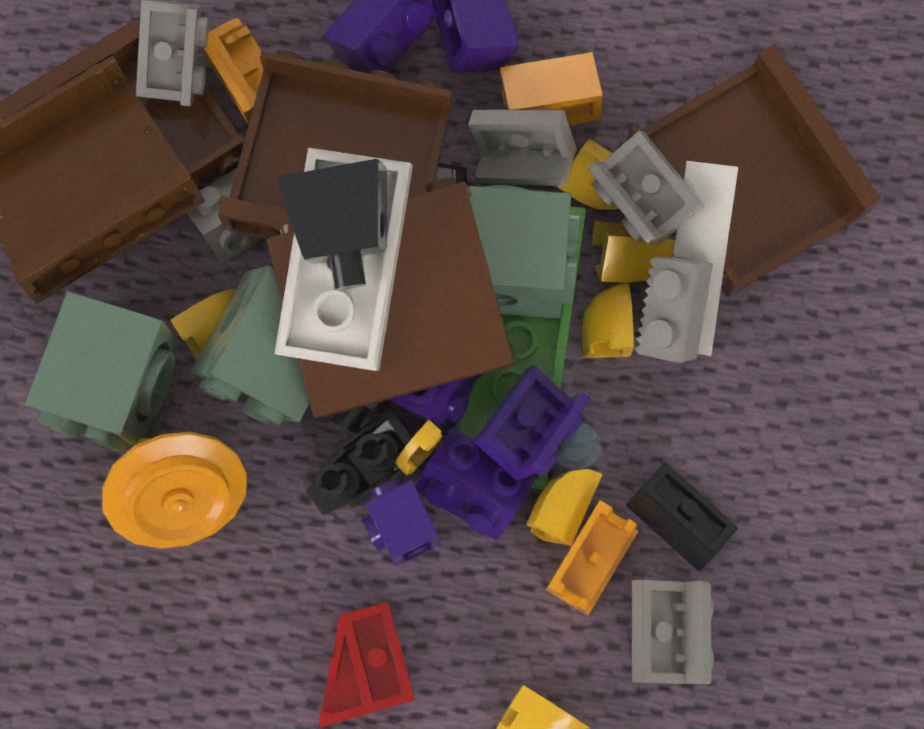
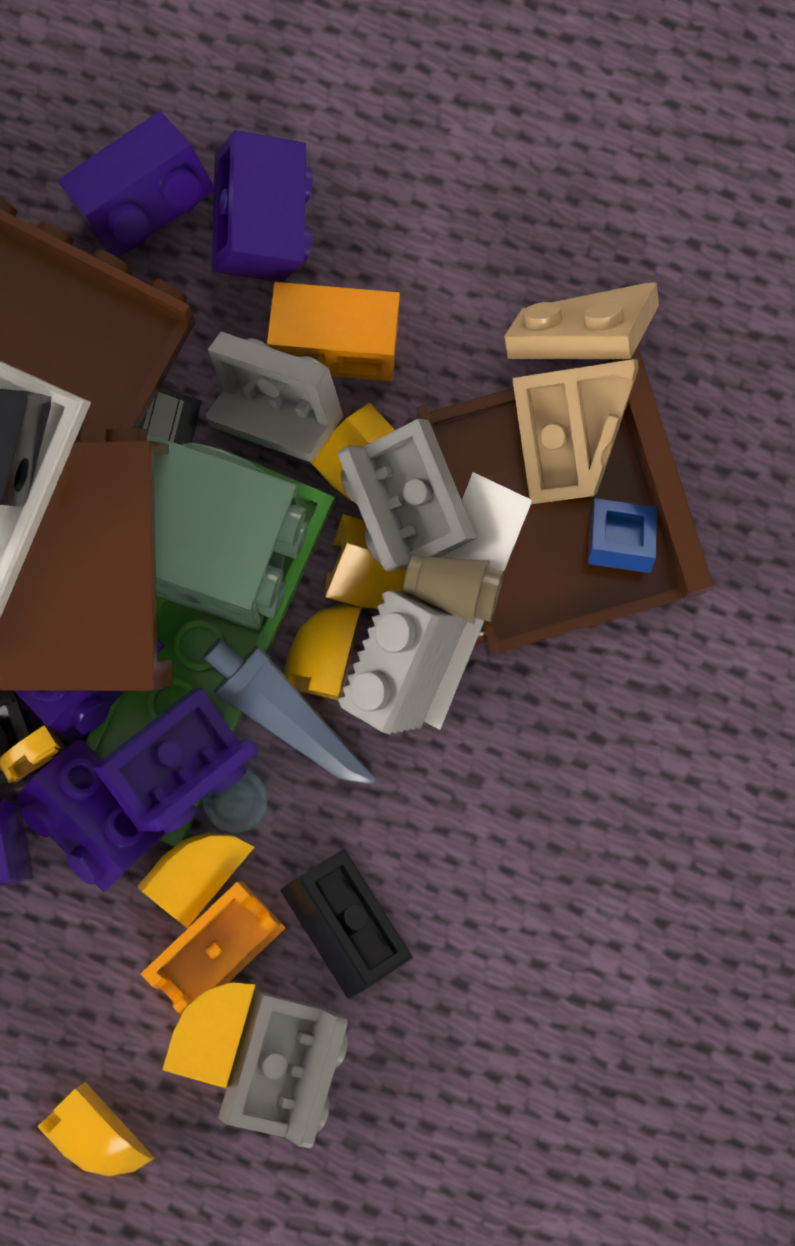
camera: 15 degrees right, 5 degrees up
none -> yellow brick [162,982,256,1088]
none -> sand blue bar [203,638,377,783]
none -> dark tan cone [403,555,504,624]
none -> tan wing [504,283,659,359]
none -> tan wing [512,359,639,504]
none -> blue plate [587,498,657,573]

